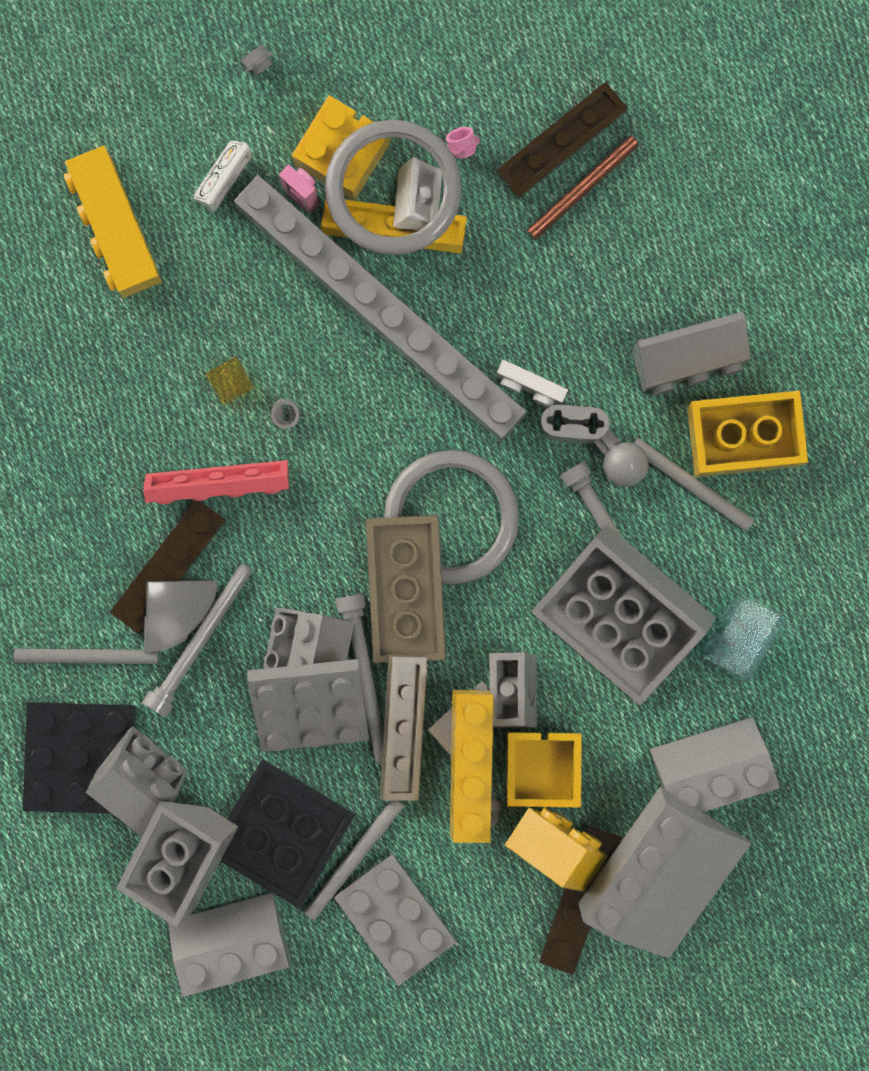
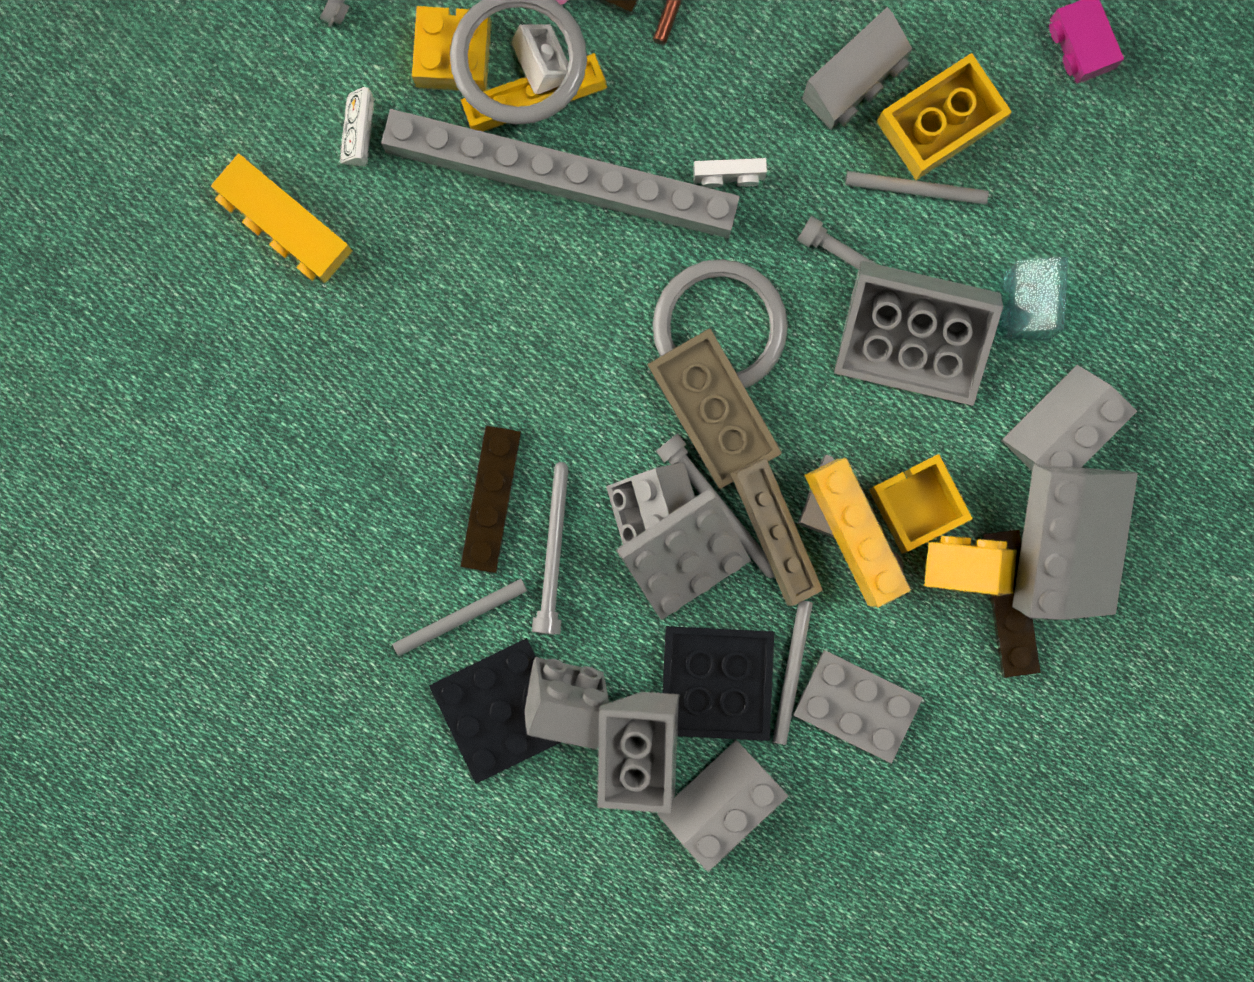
camera: 30 degrees left, 0 degrees up
coral plate [143,460,289,504] -> none
light grey brick [144,580,217,653] -> none
clear yellow plate [205,356,255,406] -> none
light grey hinge [271,398,300,429] -> none
bright pink plate [279,164,319,214] -> none
light grey brick [490,652,537,729] -> none
light grey beam [541,405,649,487] -> none

